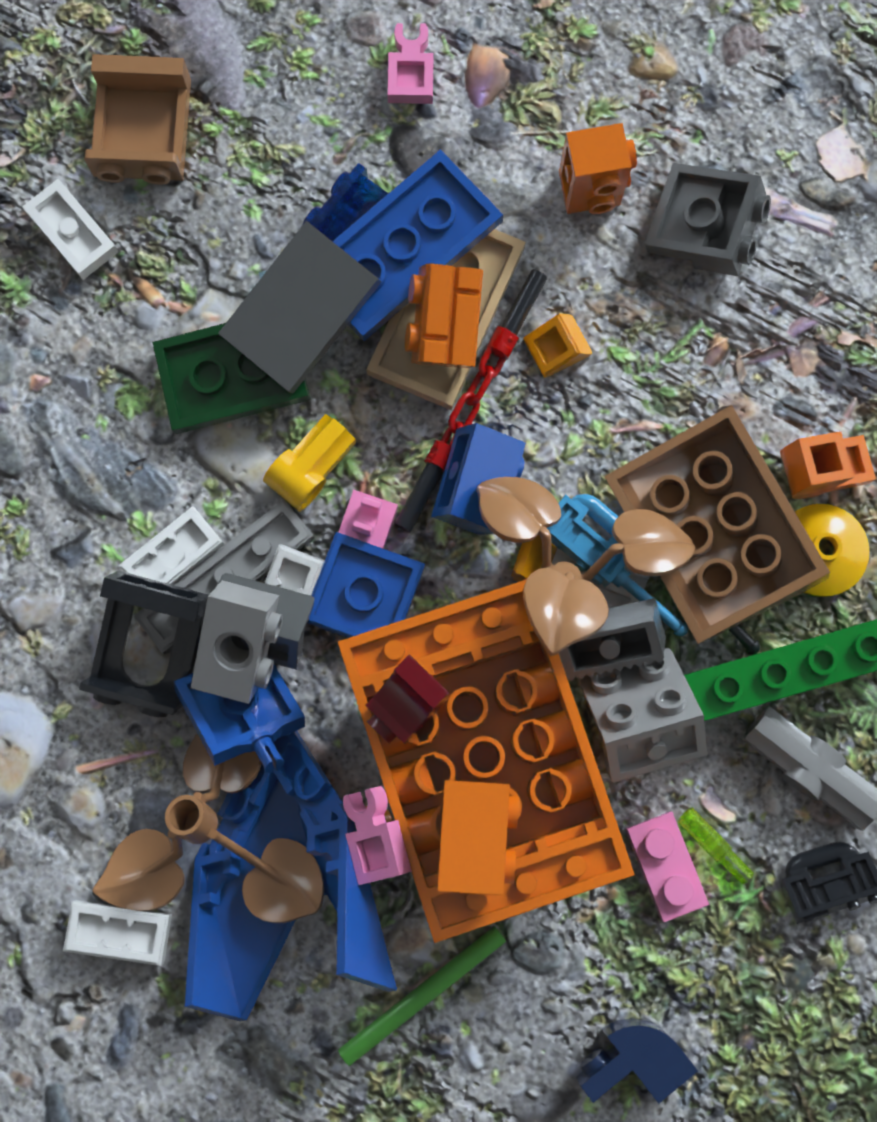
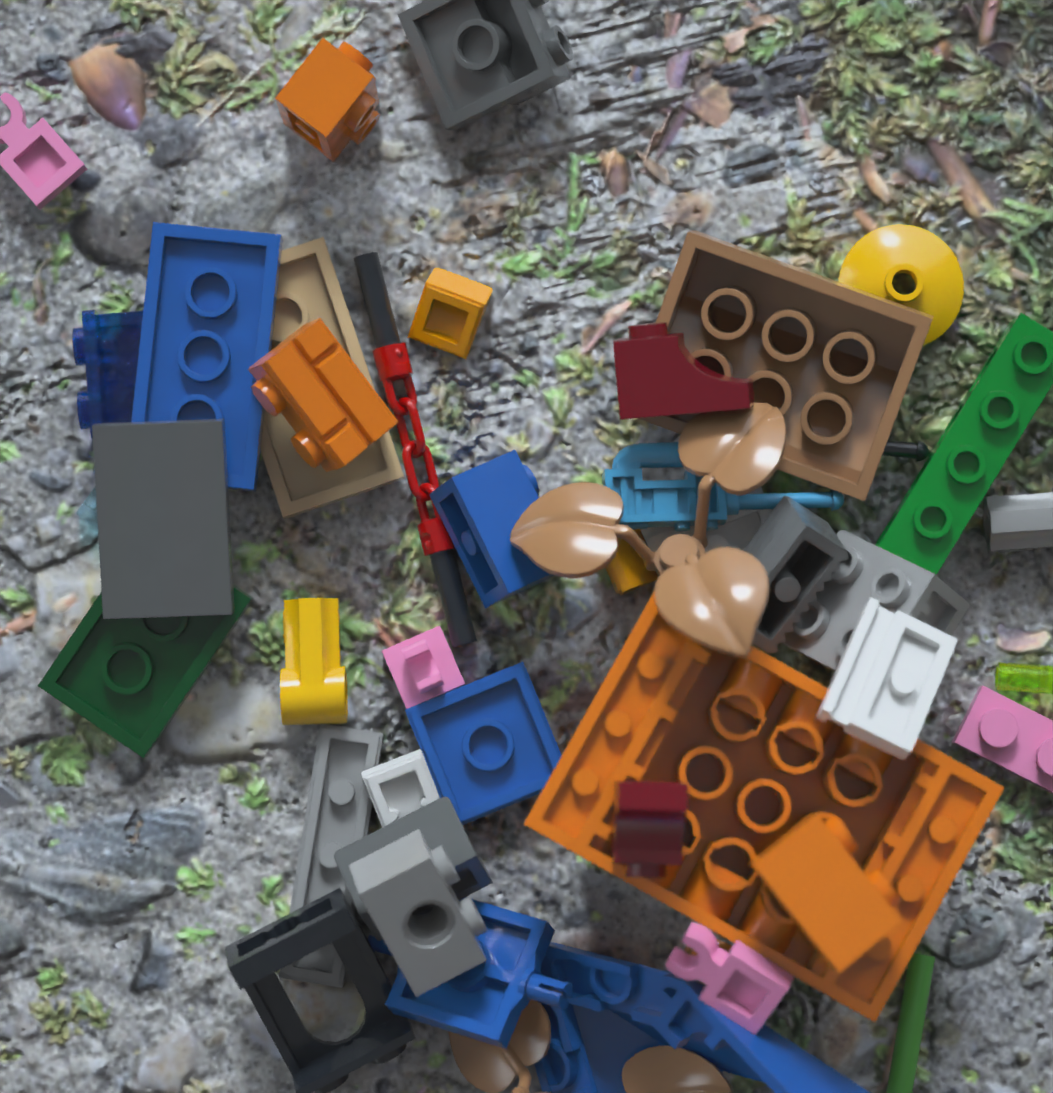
camera: 45 degrees left, 5 degrees up
white plate [118,506,225,585] -> none
orange brick [780,431,876,499] -> none
none -> dark red arch [613,322,755,420]
none -> white plate [816,597,958,760]

